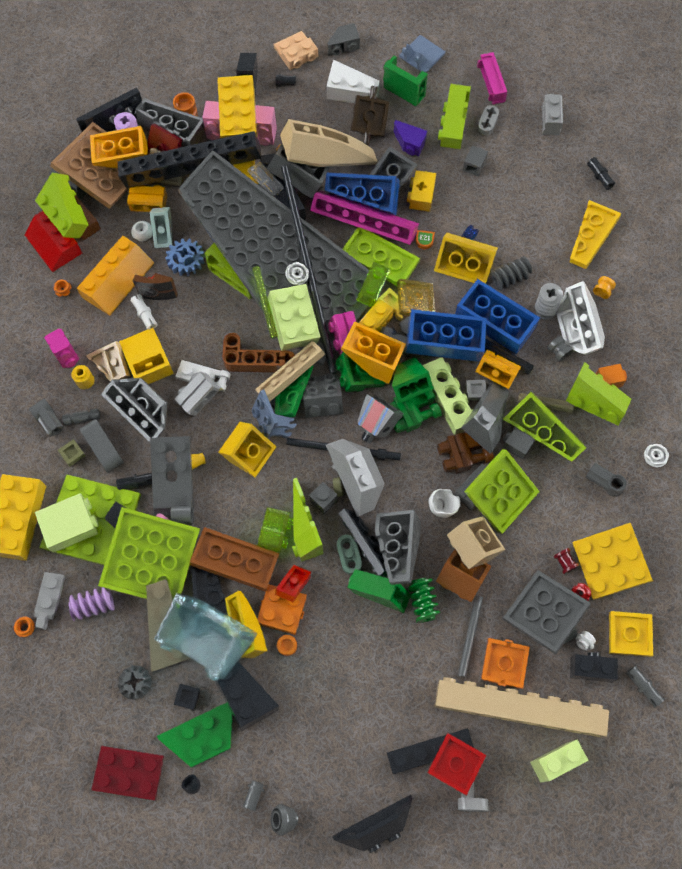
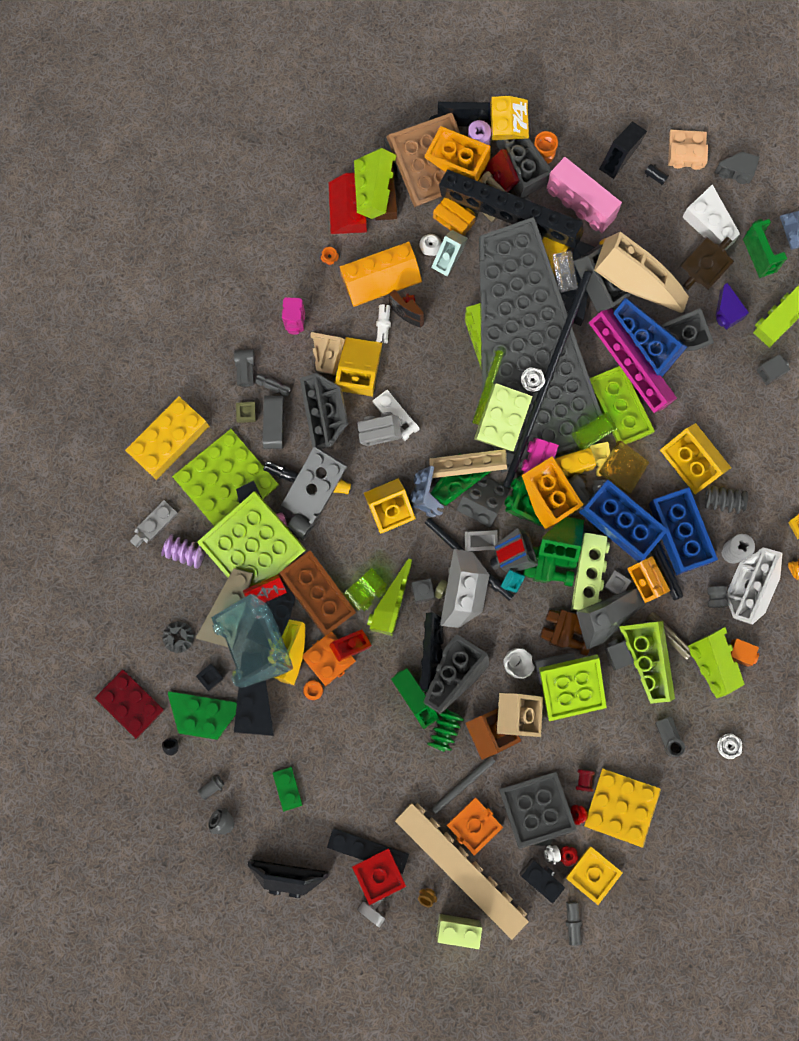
camera: 35 degrees right, 10 degrees up
orange plate [14,617,35,638] -> none
yellowish green brick [35,493,99,553] -> none
yellow brick [71,365,95,389] -> none
medium blue gear [165,238,205,276] -> none
yellow brick [218,75,257,138] -> none
dark orange beam [222,333,295,373] -> none
sand green plate [337,535,362,575] -> none
yellow brick [407,170,436,212] -> none
tile [416,230,435,249] -> none
clear blue bush [462,225,479,240] -> none
none -> red tile [243,574,287,609]
none -> green plate [273,767,303,812]
none -> pearl gold plate [418,888,437,907]
none -> light grey slope [465,530,498,551]
none -> yellow slope [490,96,529,140]
none -> teal tile [500,569,525,593]
none -> red plate [560,846,578,866]

